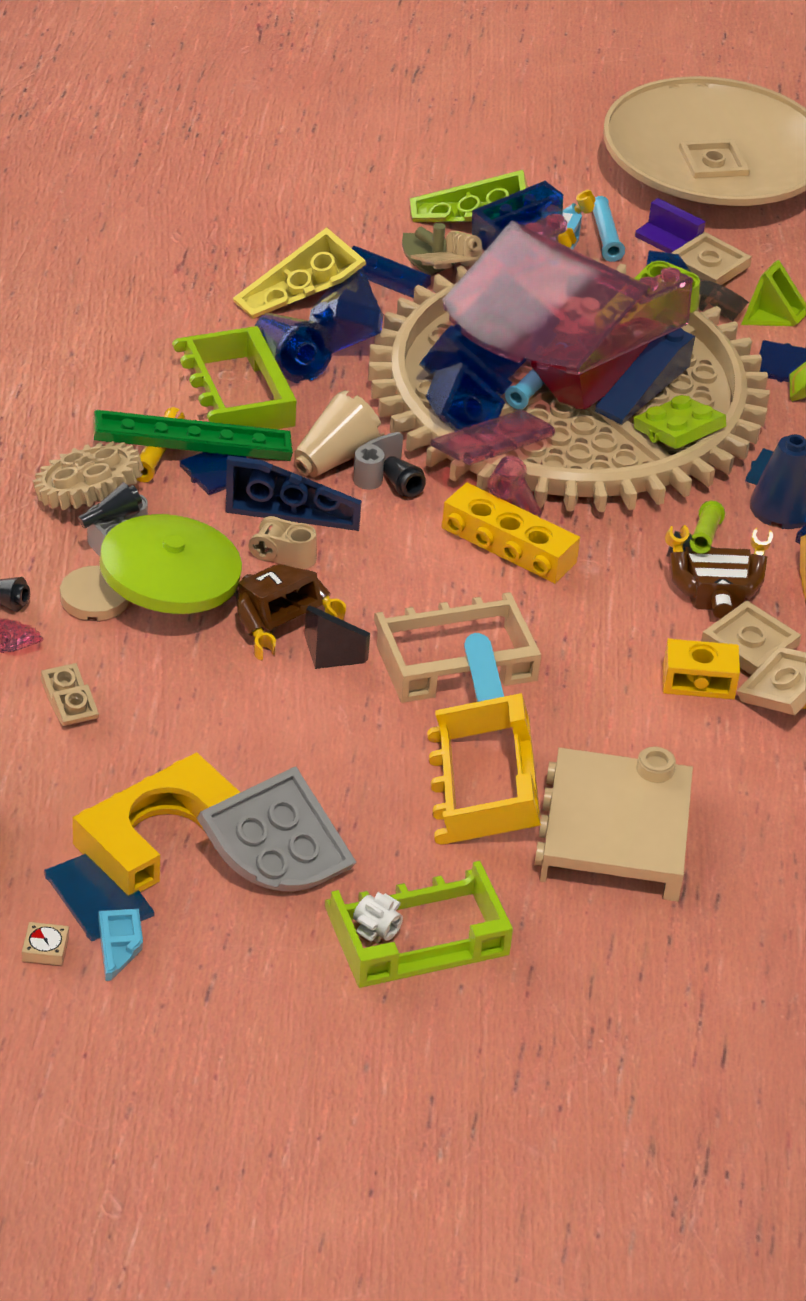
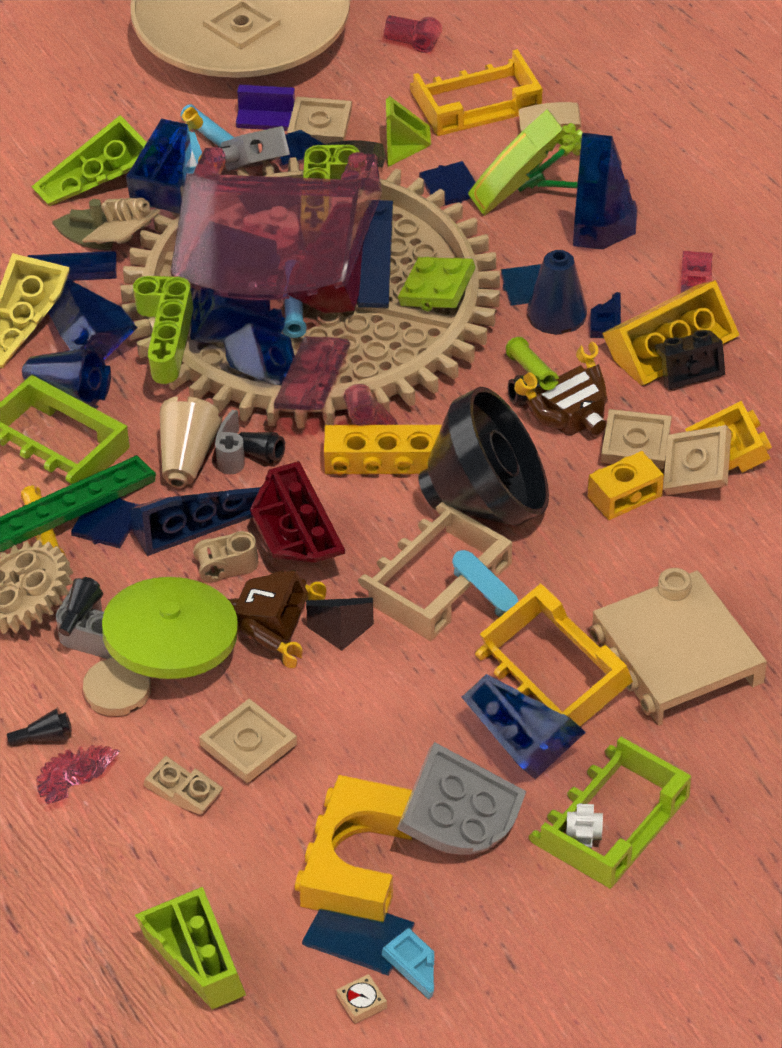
camera: 30 degrees left, 5 degrees up
none -> lime beam [133,276,193,384]
none -> tan plate [199,698,297,783]
none -> light grey torso [215,126,290,171]
none -> dark red wedge [250,461,345,563]
none -> black cone [418,387,549,526]
none -> clear blue wedge [462,674,586,779]

